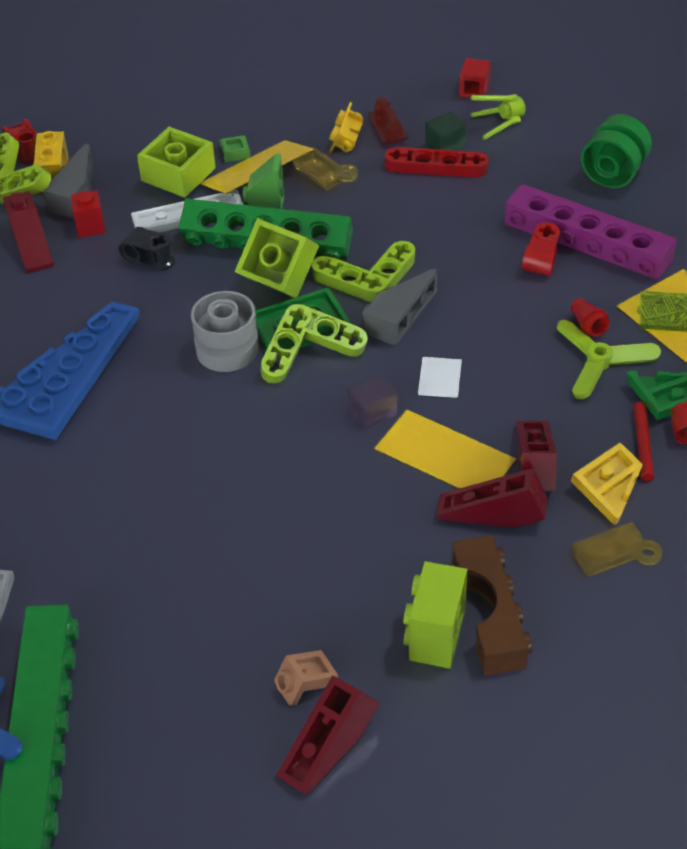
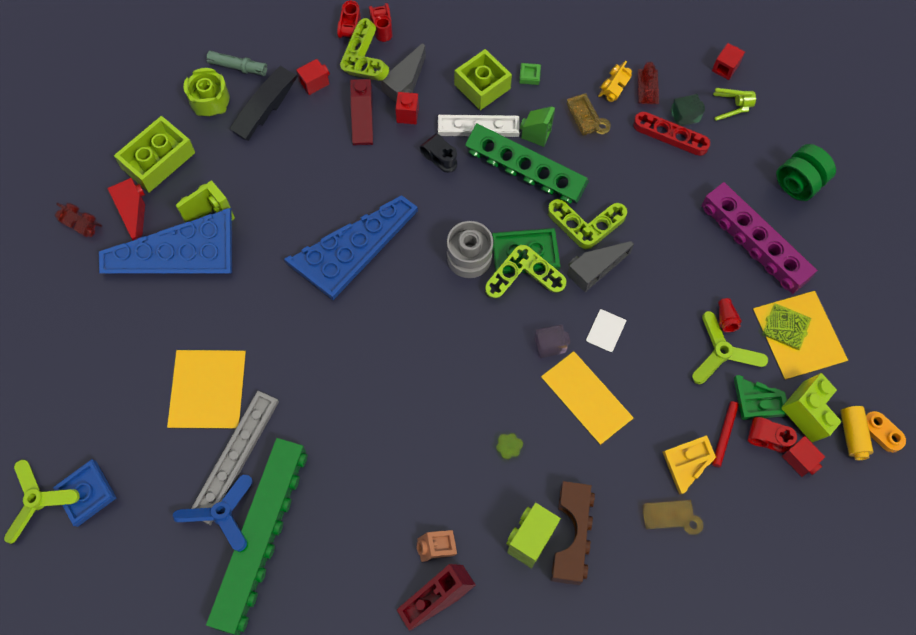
camera: 15 degrees right, 20 degrees up
yellow brick [34,131,69,180] -> none
yellow piece [200,140,313,194] -> none
lime brick [234,218,319,298] -> none
dark red slope [437,468,547,528] -> none
dark red slope [516,421,557,493] -> none
red piece [522,222,560,276] -> none
none -> clear neon green plant [496,433,523,459]

